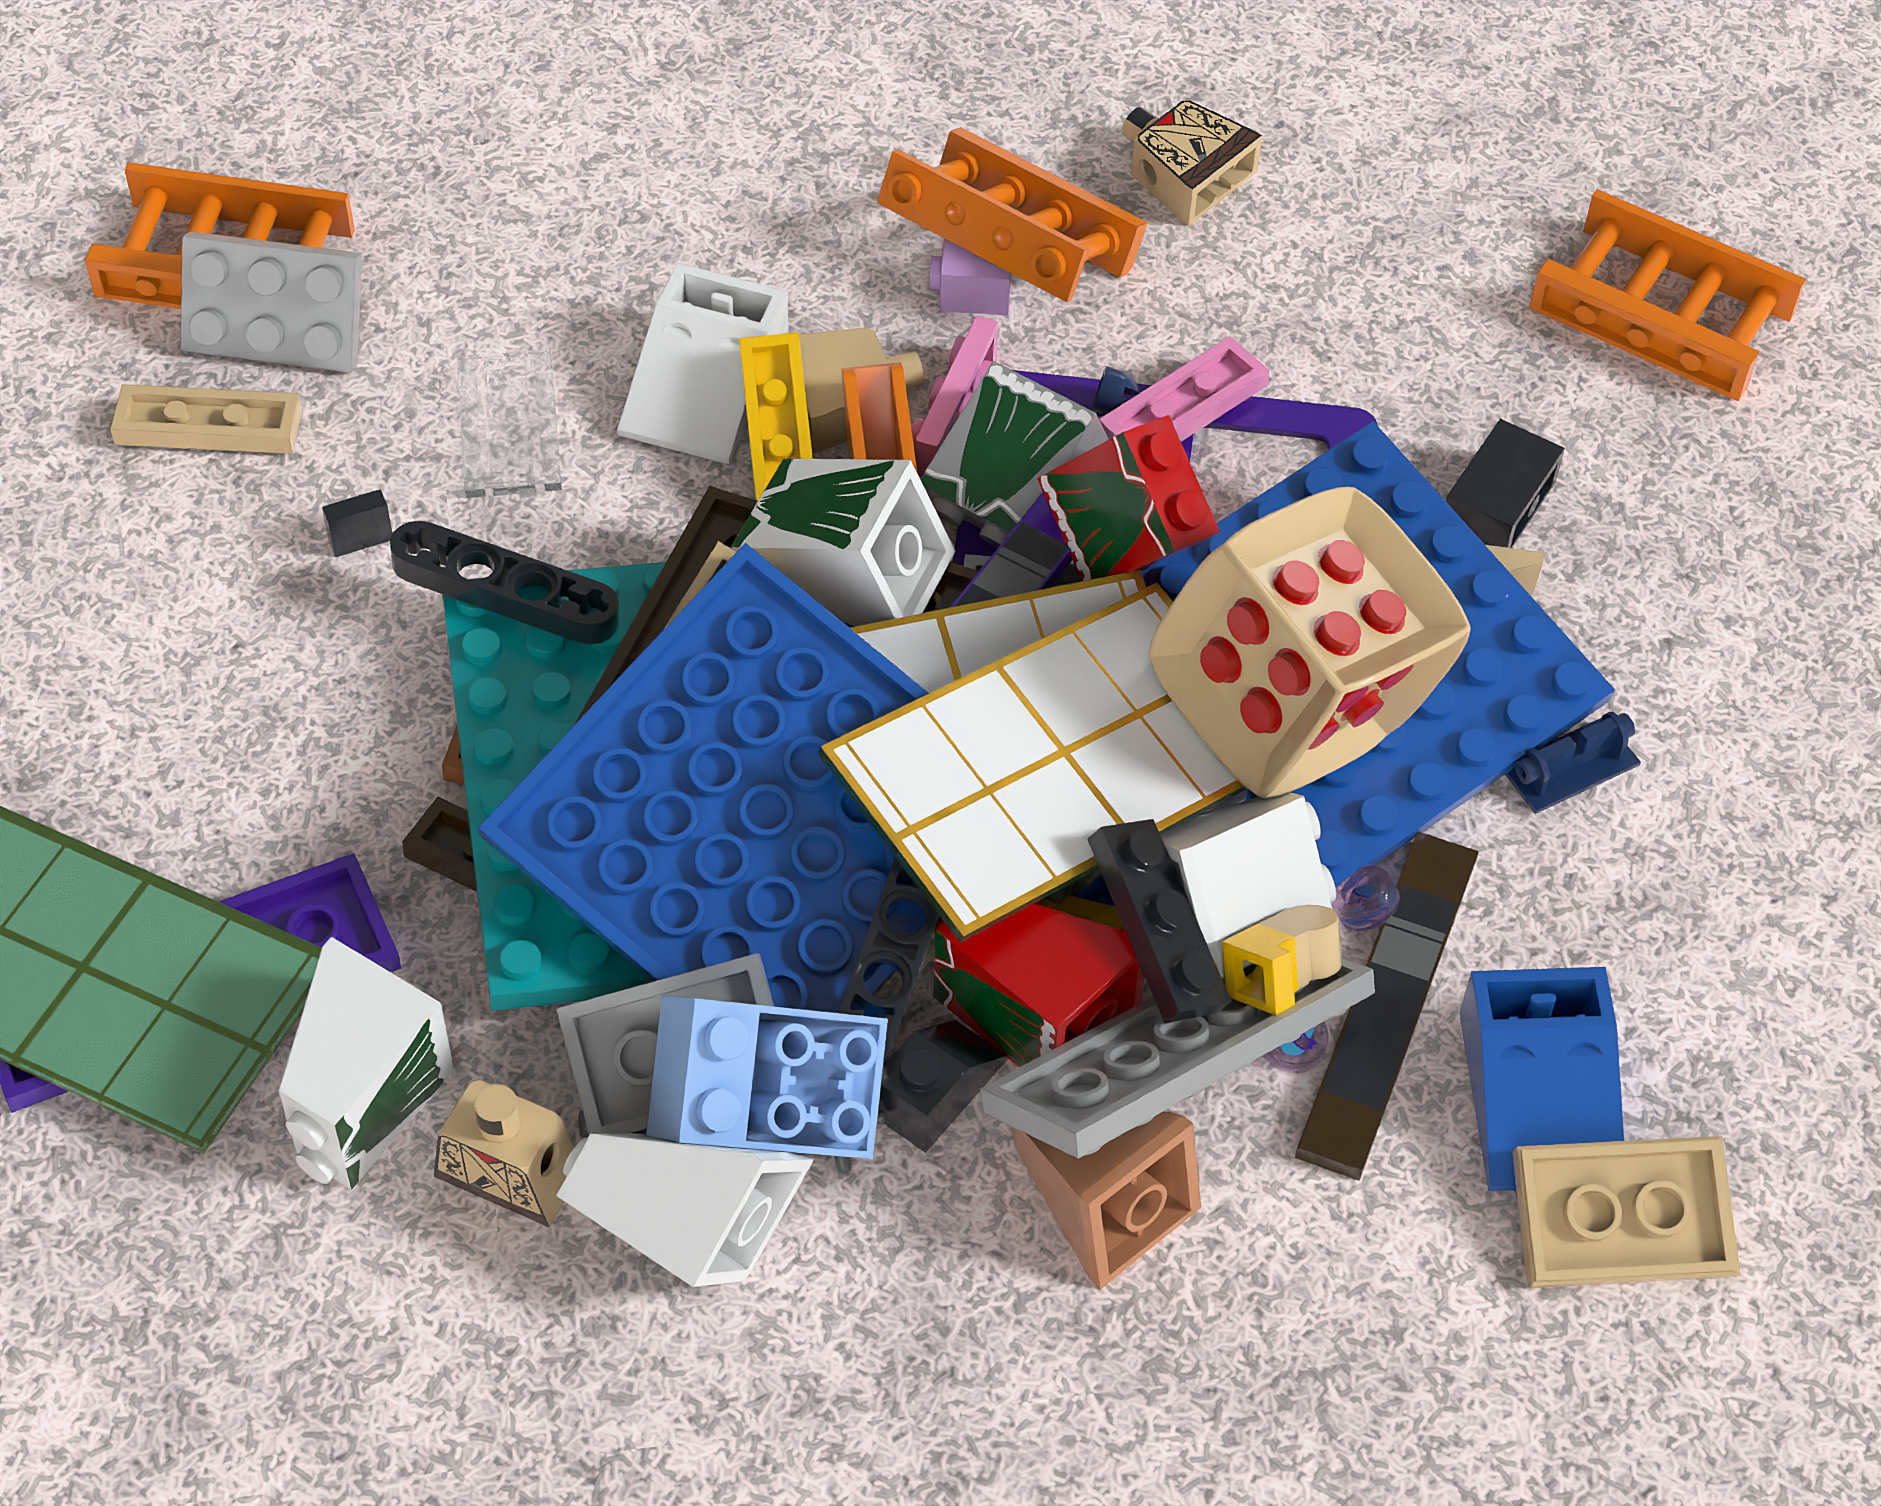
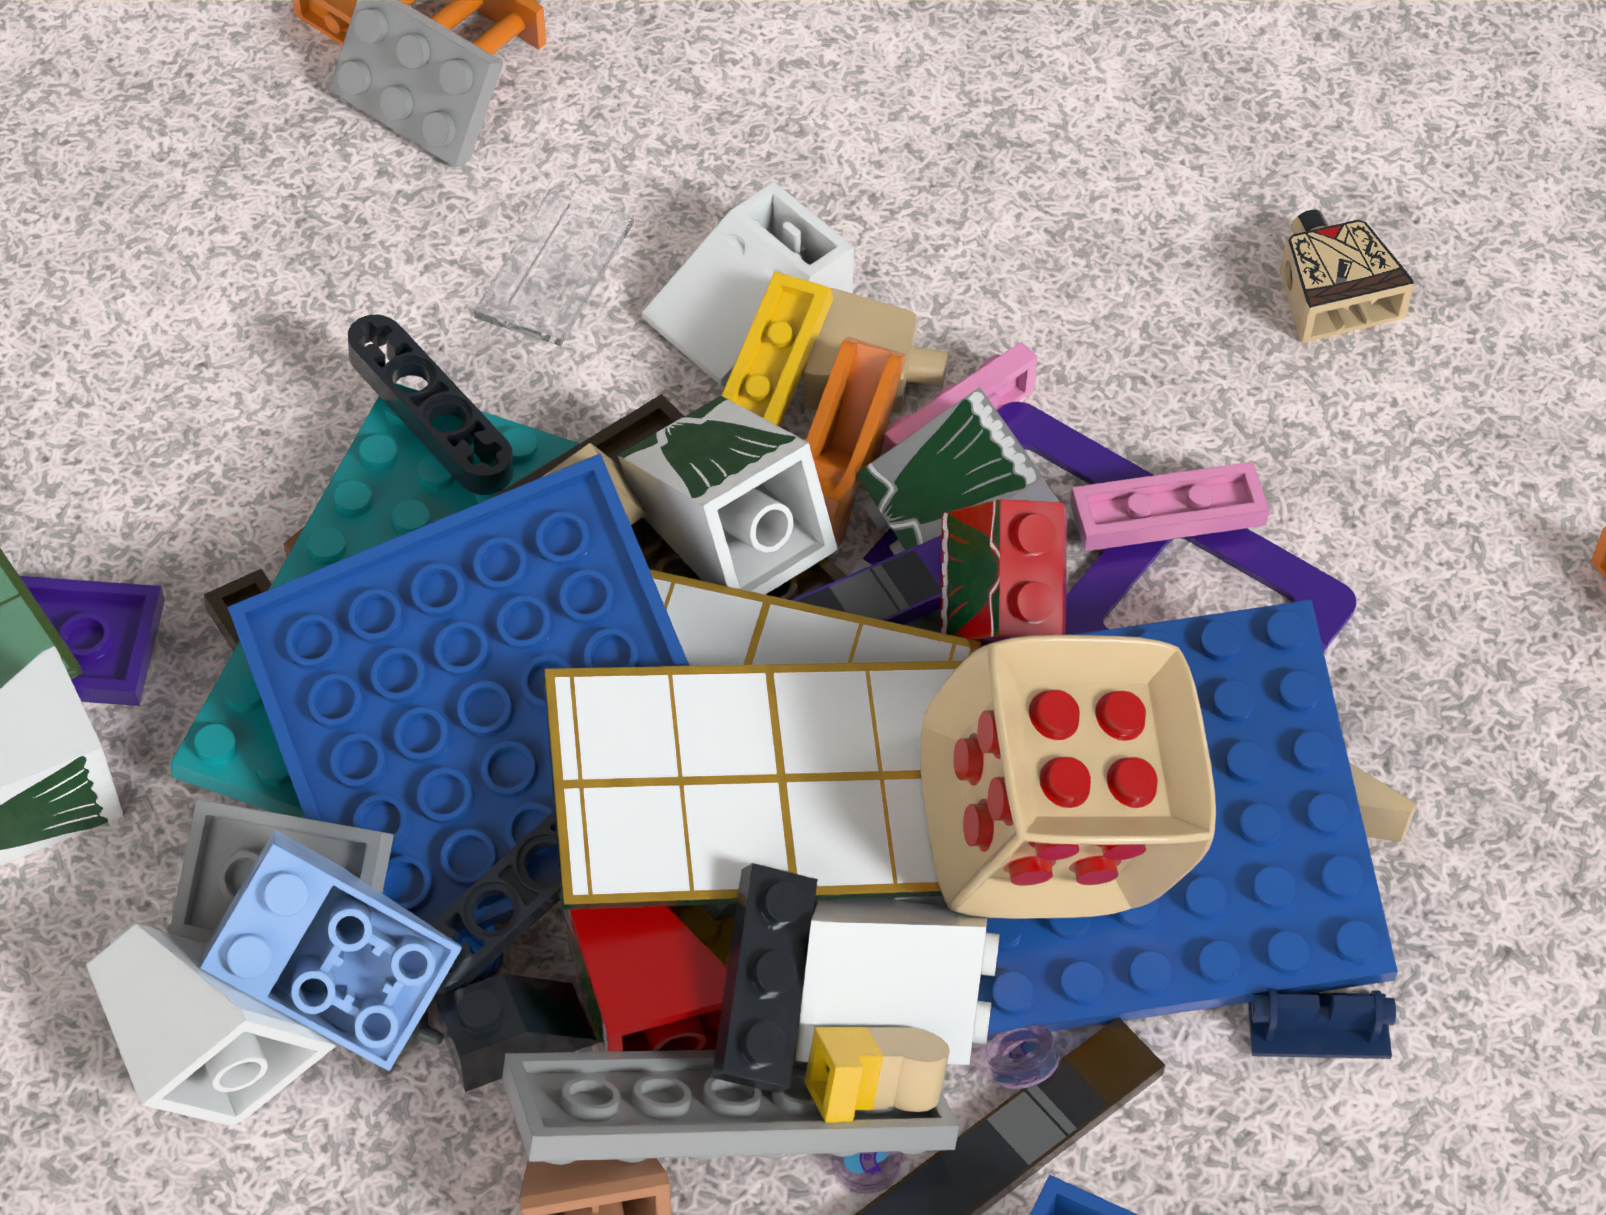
camera: 30 degrees right, 0 degrees up
tan plate [110,384,302,454] -> none
black tile [322,489,392,558] -> none
tan torso [434,1080,574,1228] -> none
orange fence [877,127,1148,302] -> none
lavender brick [929,239,1011,316] -> none
dark blue hinge [1092,366,1139,415] -> none
black panel [1446,418,1565,548] -> none

